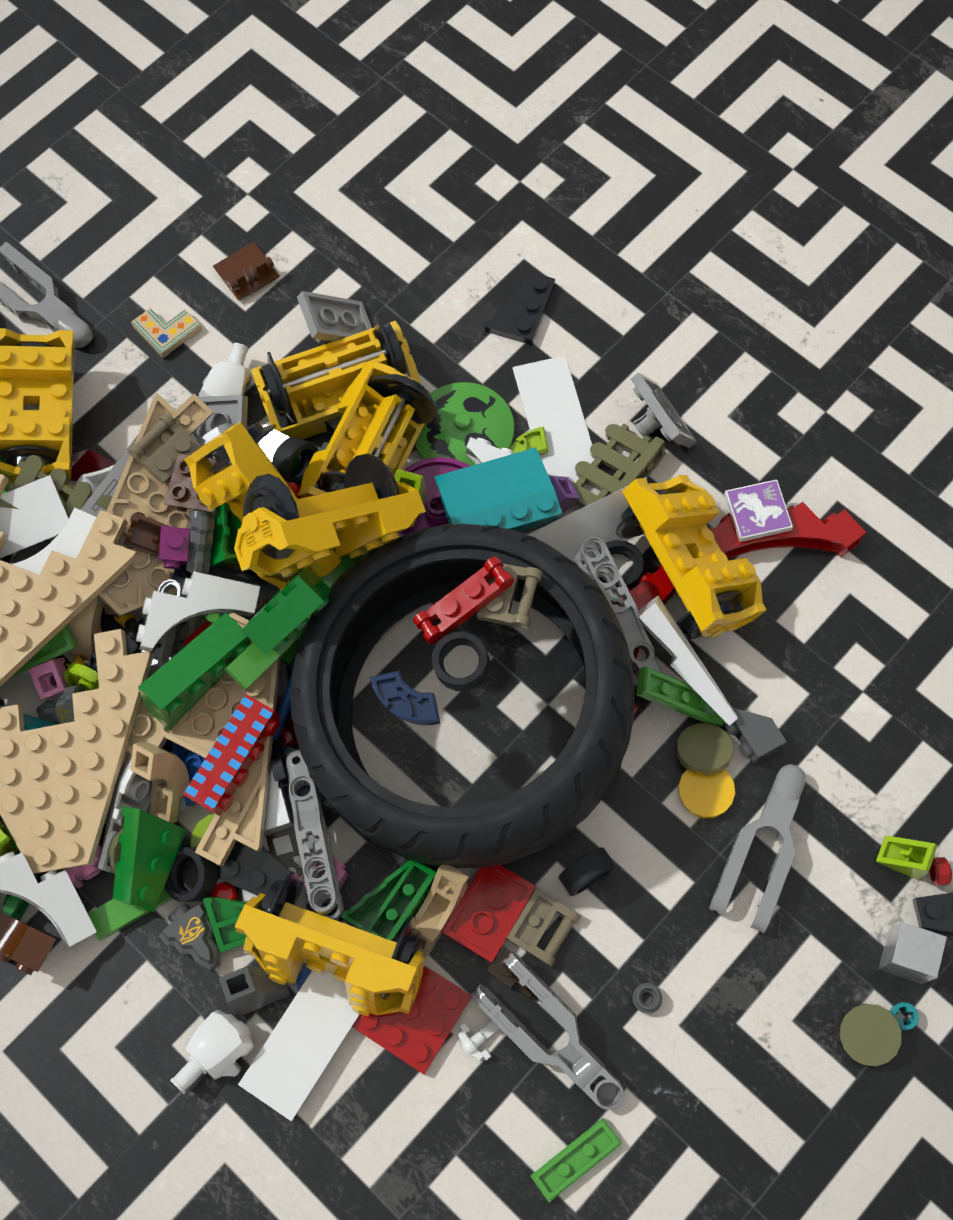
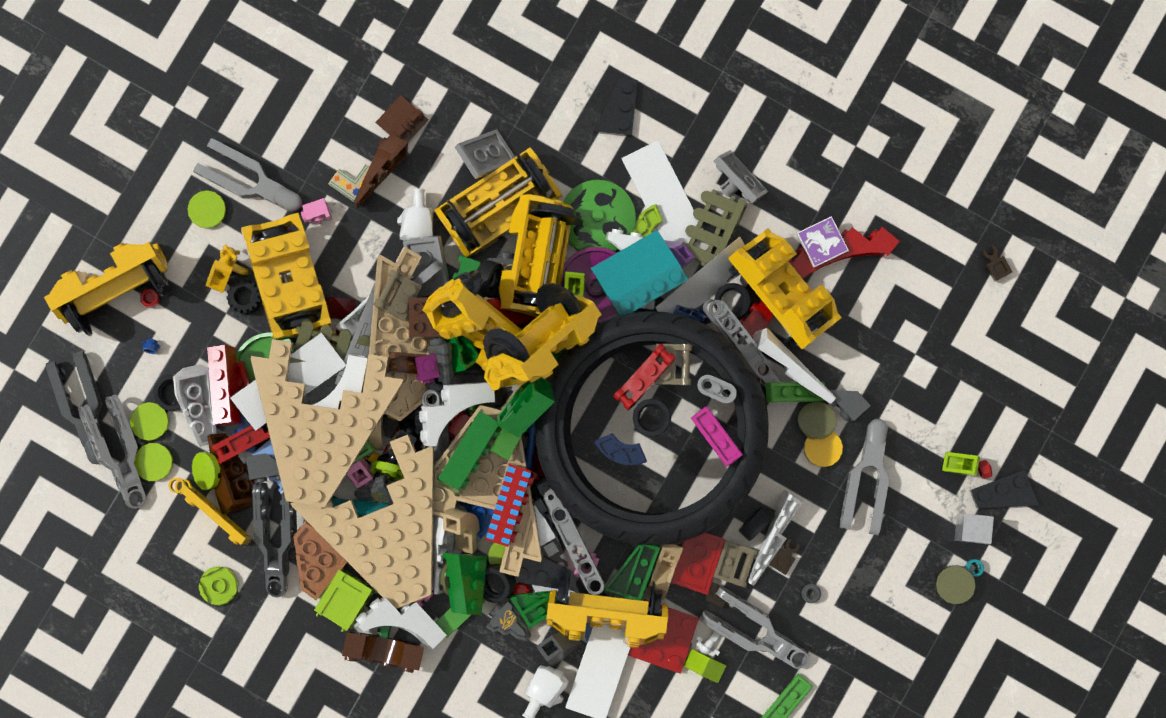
camera: 15 degrees left, 15 degrees up
none -> bright pink brick [301,198,332,224]
none -> reddish brown wedge [354,134,408,209]
none -> lime slope [683,648,726,683]
none -> dark pink tile [691,406,743,467]
none -> light grey plate [697,375,737,403]
none -> white wedge [747,490,803,586]
none -> dark brown plate [769,539,800,575]

